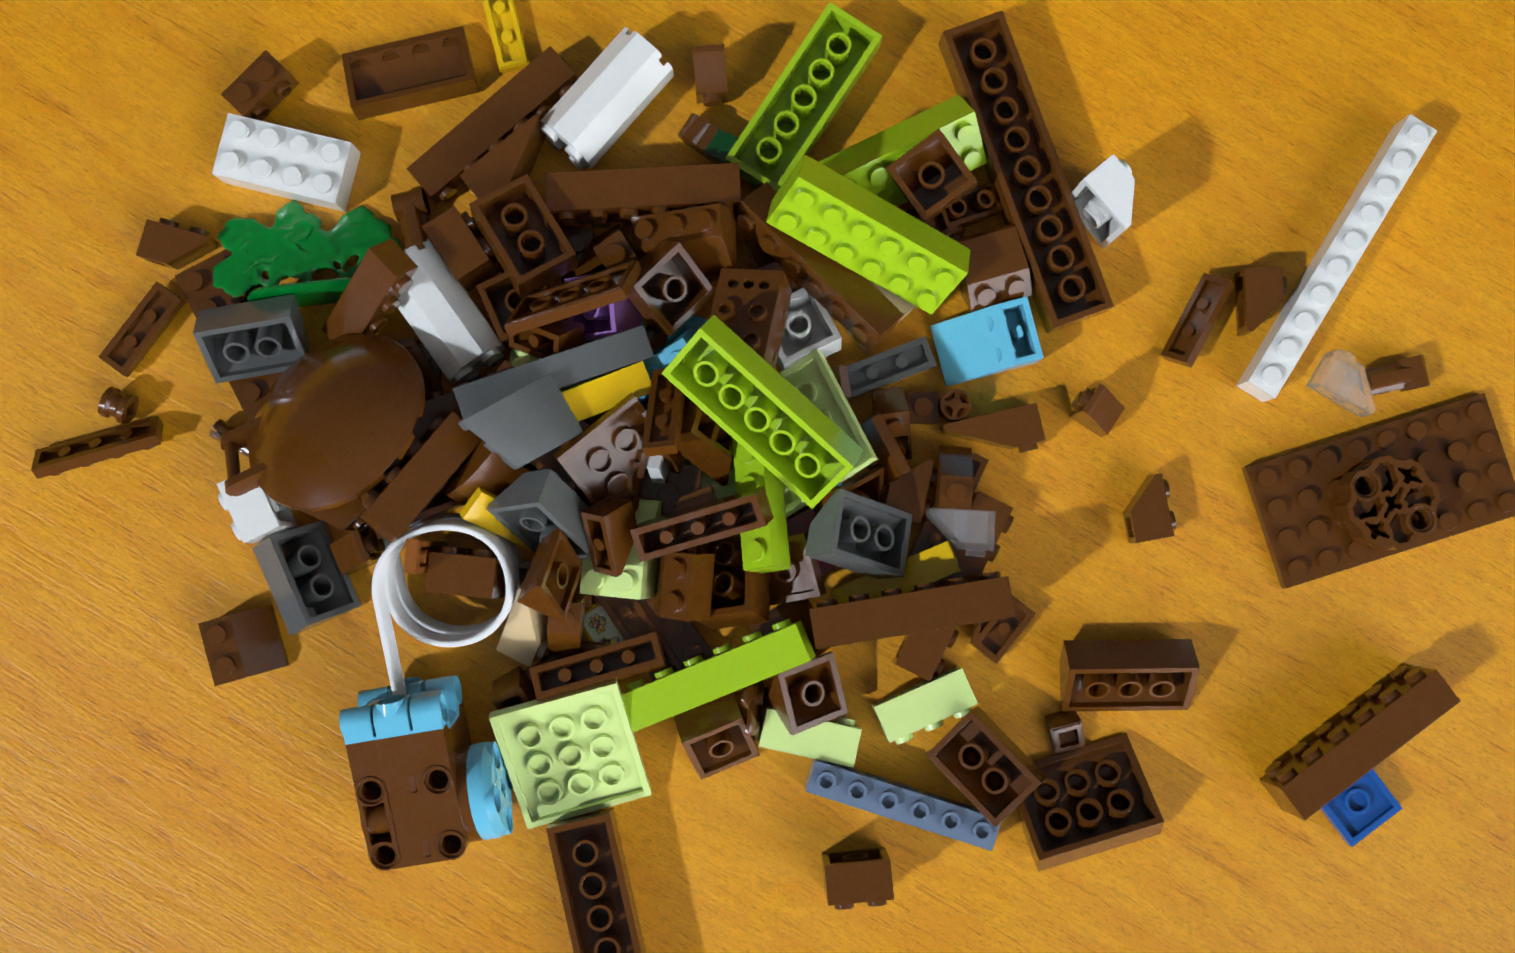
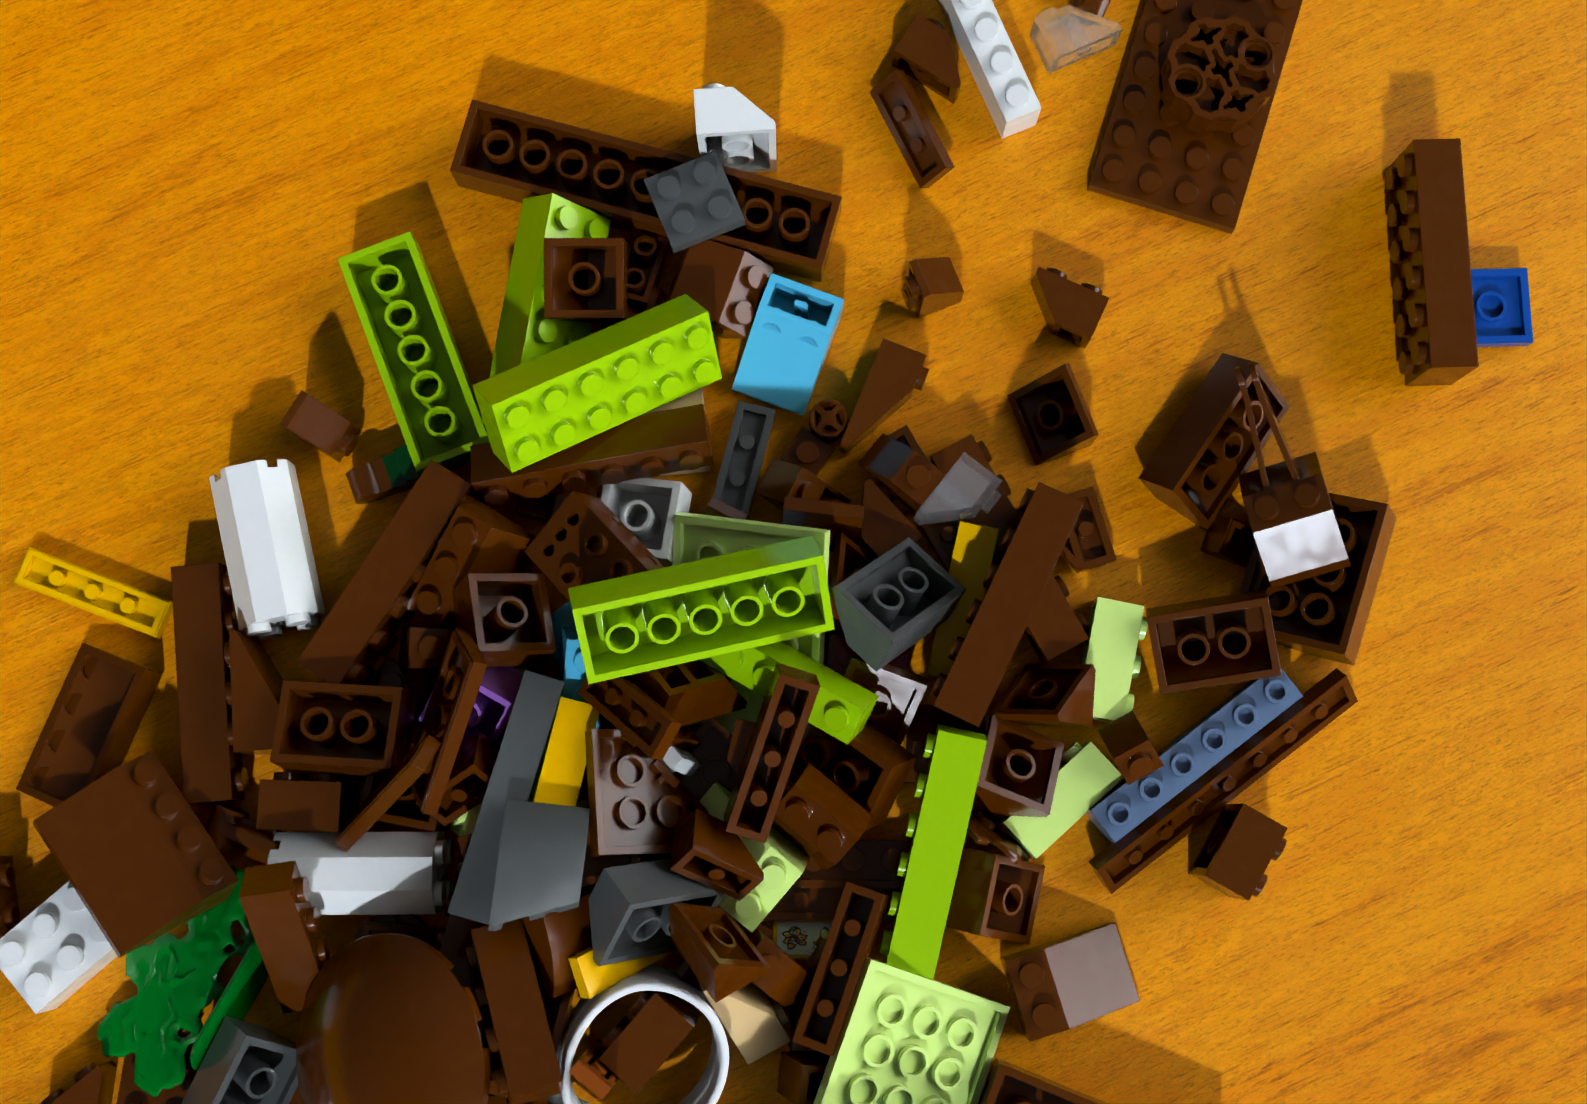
camera: 50 degrees left, 5 degrees down
none -> reddish brown slope [33,750,239,958]
none -> reddish brown tile [335,735,441,852]
none -> dark grey plate [644,151,746,253]
none -> reddish brown slope [990,664,1096,727]
none -> slope [1000,922,1140,1042]
none -> reddish brown slope [1007,363,1099,466]
none -> reddish brown plate [1089,668,1358,894]
none -> reddish brown brick [1098,711,1164,785]
none -> reddish brown slope [1234,361,1351,588]

